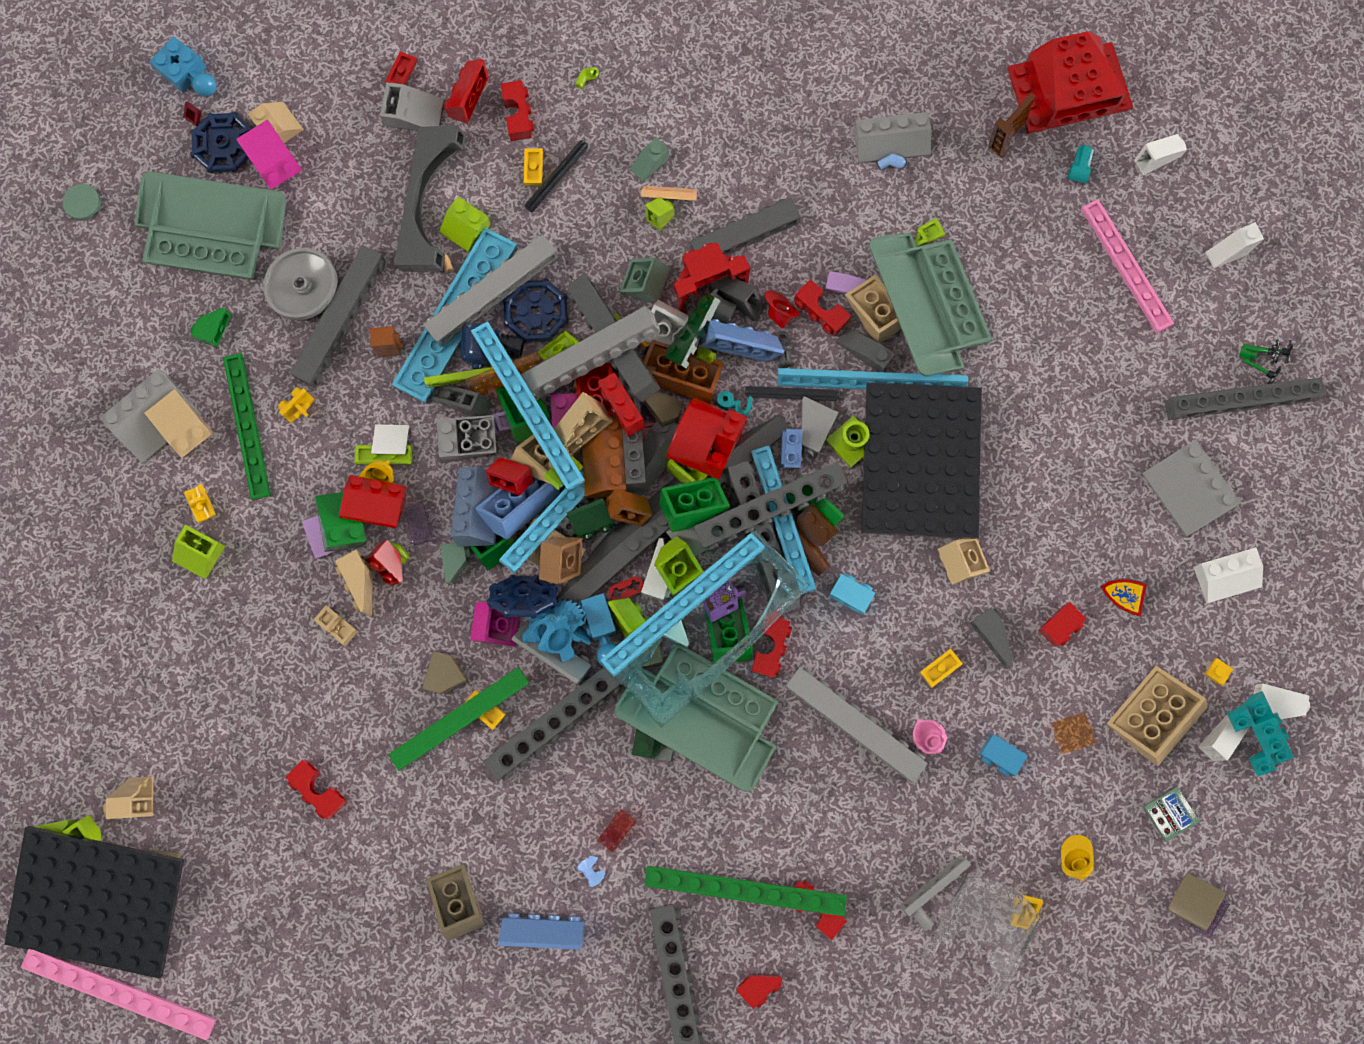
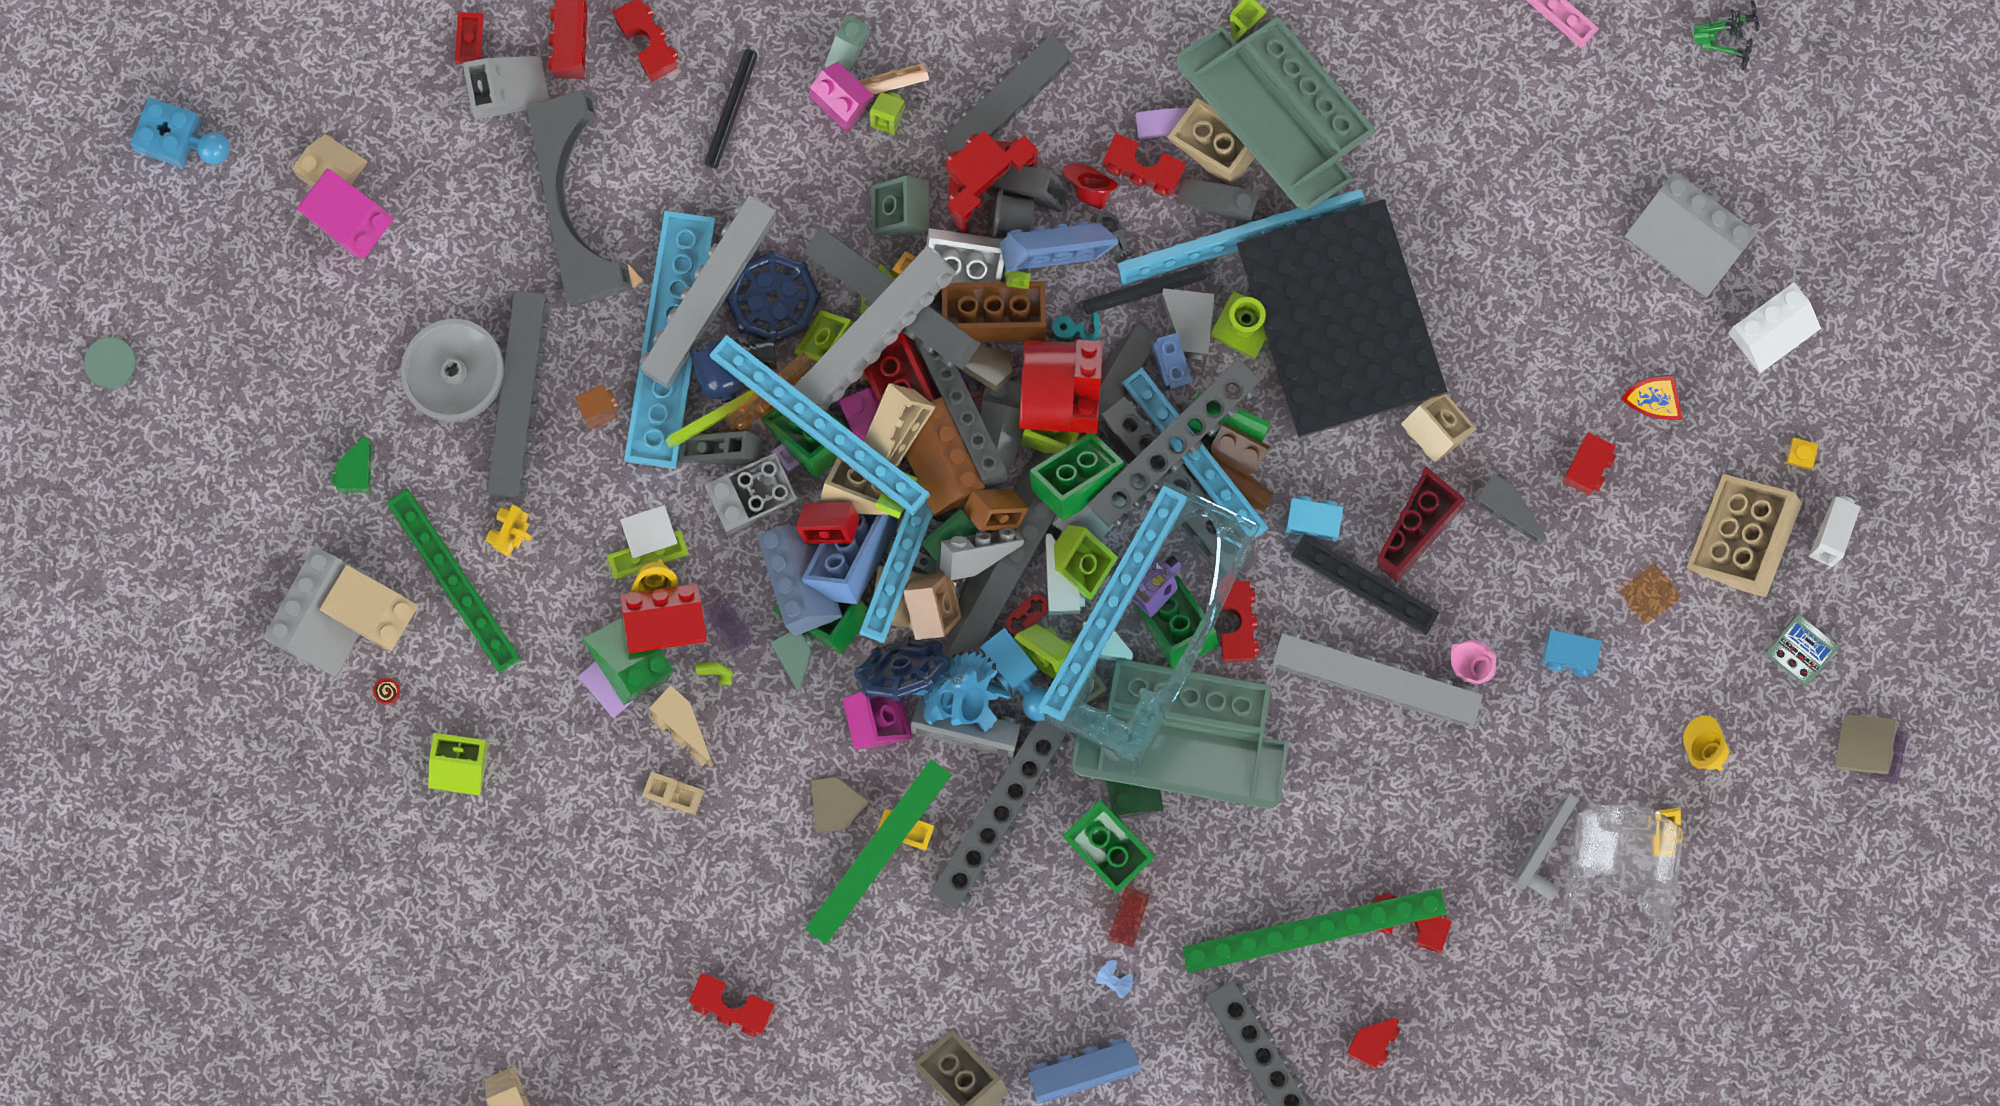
camera: 25 degrees left, 0 degrees up
sand green slope [135,172,286,280] -> none
dark red slope [183,101,201,127] -> none
yellow hips [184,484,216,523] -> none
dark blue plate [190,111,254,174] -> none
slope [364,540,403,586] -> none
lime slope [439,196,491,253] -> none
yellow plate [523,148,543,186] -> none
red brick [598,373,645,437] -> none
dark green wing [664,293,720,369] -> none
yellow plate [919,648,963,688] -> none
dark grey brick [1165,377,1326,421] -> none
teal bracket [1227,691,1294,777] -> none
white slope [1254,684,1310,719] -> none
none -> tile [373,678,401,705]
none -> dark pink slope [810,62,874,133]
none -> light grey slope [940,528,1024,580]
none -> green slope [1062,800,1157,894]
none -> black plate [1291,534,1440,636]
none -> dark red wedge [1377,466,1465,583]

